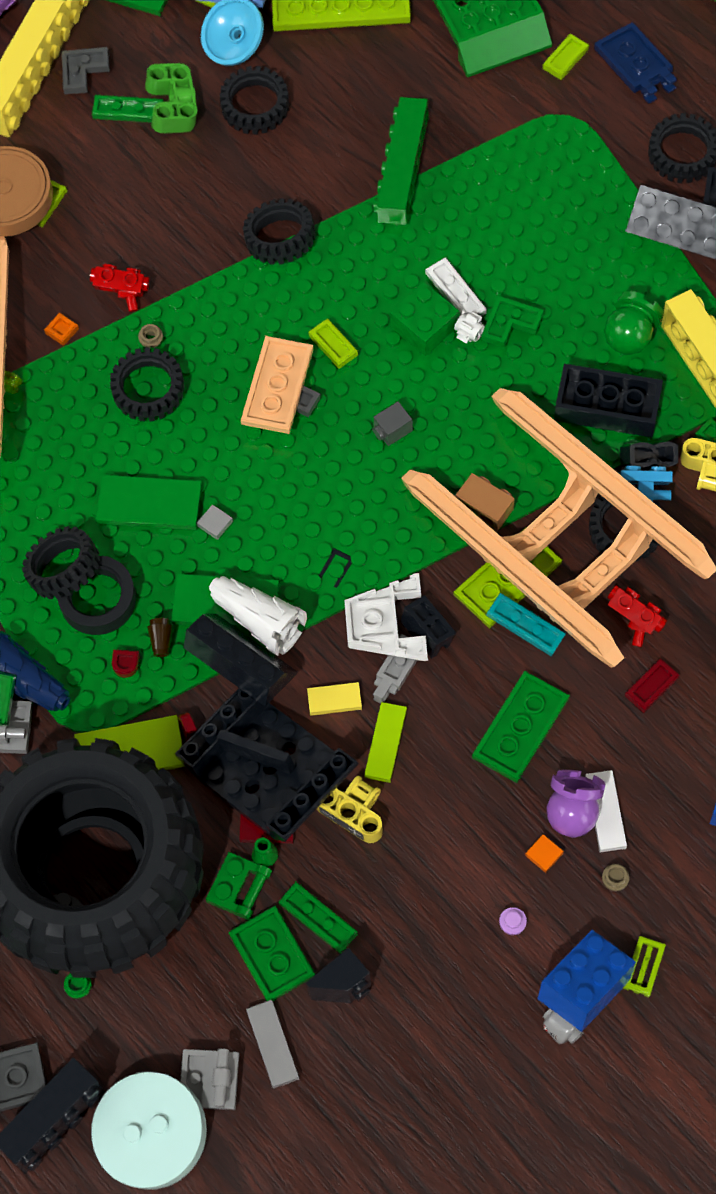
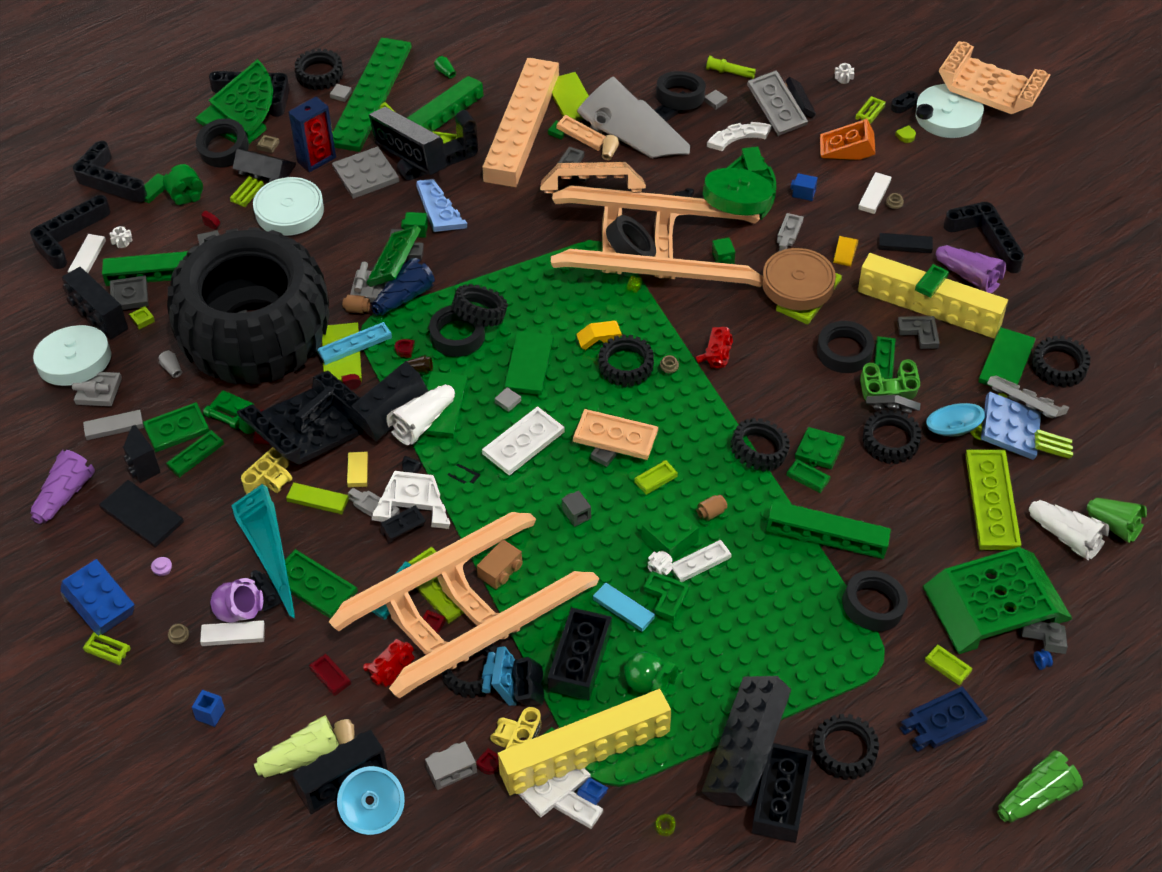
camera: 90 degrees right, 15 degrees down
orange tile [44,313,79,346] -> none
orange tile [525,834,564,873] -> none
none -> medium lavender cone [30,449,95,524]
none -> black tile [99,480,184,548]
none -> lime tile [129,306,155,330]
none -> light grey cone [158,350,182,378]
none -> teal plate [231,484,295,619]
none -> black hinge [250,570,283,612]
none -> medium azure tile [317,322,392,365]
none -> medium nougat brick [343,294,370,314]
none -> black tile [402,456,422,473]
none -> dark red tile [422,610,446,634]
none -> white plate [482,406,565,475]
none -> yellow slope [576,321,622,350]
none -> medium azure tile [593,583,655,632]
none -> medium nougat brick [697,495,727,521]
none -> green tile [786,459,831,493]
none -> green plate [795,427,845,469]
none -> black tyre [817,321,874,373]
none -> black tyre [842,570,908,631]
none -> dark grey plate [866,395,921,414]
none -> green tile [915,264,949,298]

